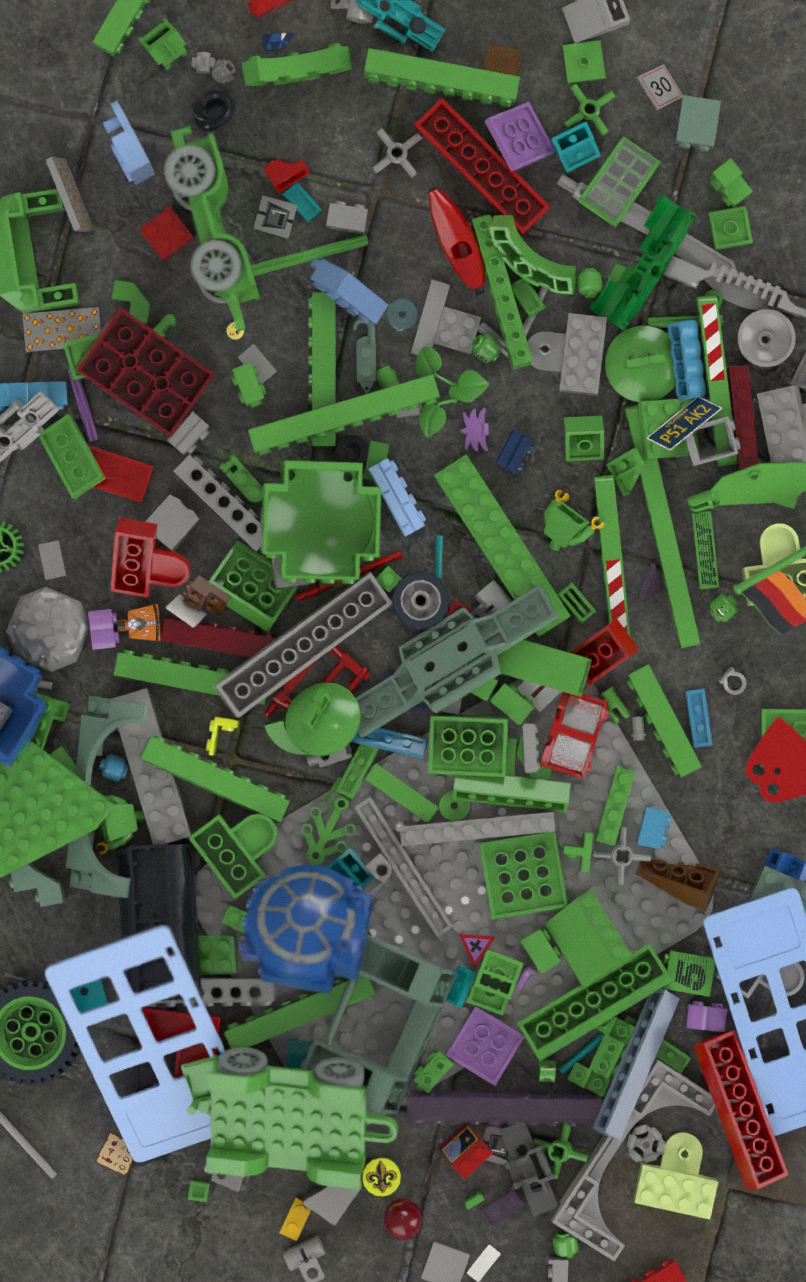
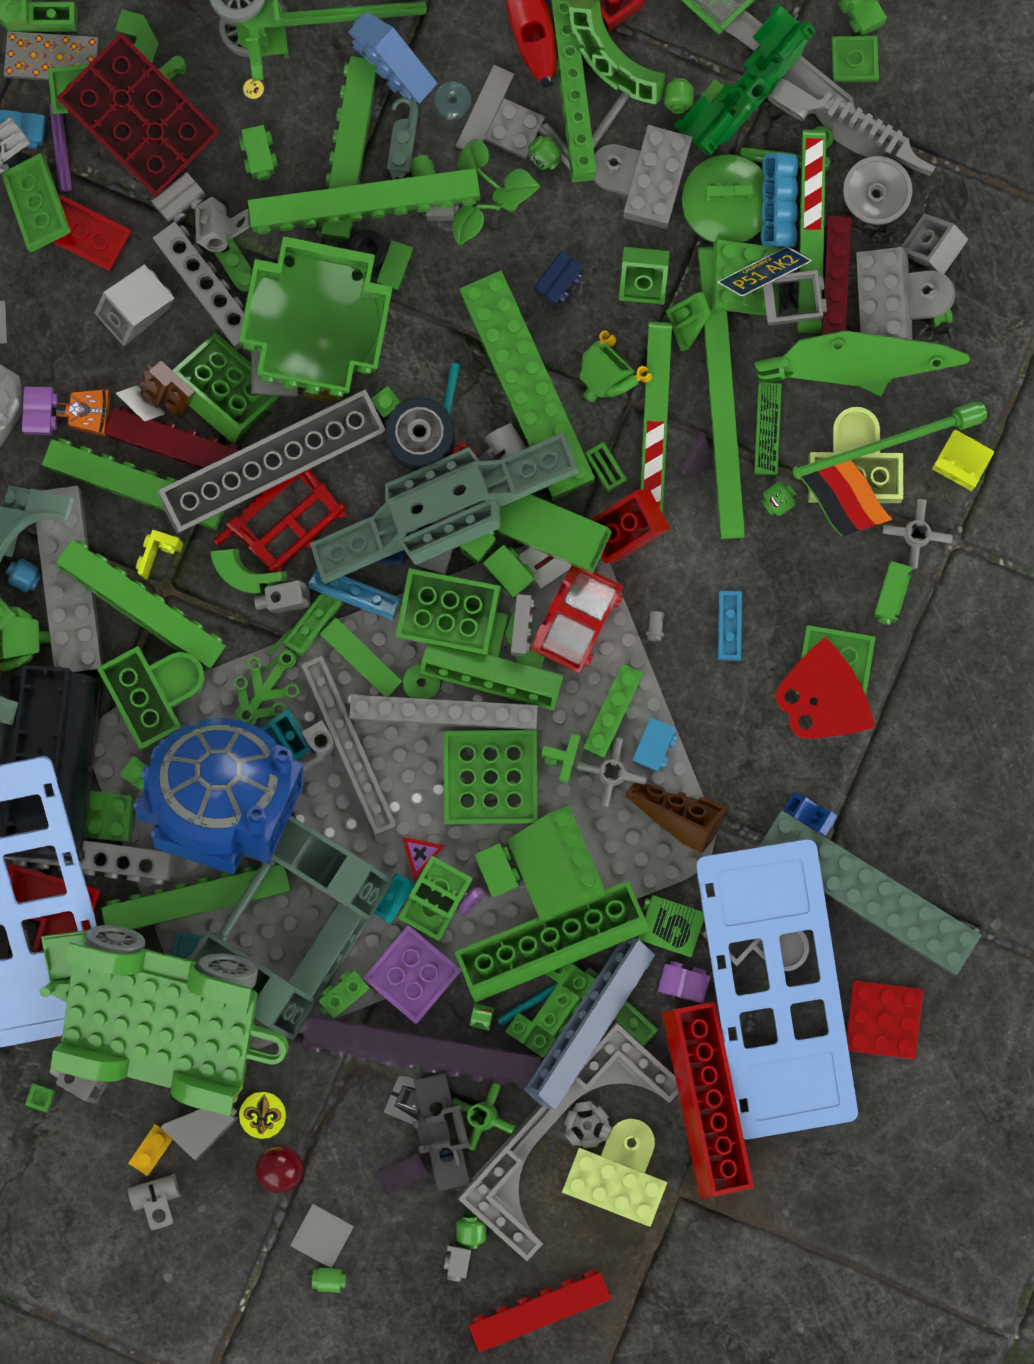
camera: 10 degrees right, 5 degrees down
red brick [110,518,190,598] -> none
light grey sticker [238,344,277,384] -> none
bright green bracket [285,683,361,756] -> none
red bar [295,550,403,602] -> none
light blue brick [367,458,426,536] -> none
slope [438,1122,493,1179] -> none
medium lavender piece [460,407,489,452] -> none
bright green tile [464,1191,485,1210] -> none
white sticker [467,1245,501,1282] -> none
bright green tile [511,278,546,318] -> none
bright green hinge [598,687,630,724] -> none
bright green brick [626,664,702,777] -> none
light grey piece [718,667,746,695] -> none
none -> light grey piece [195,197,251,252]

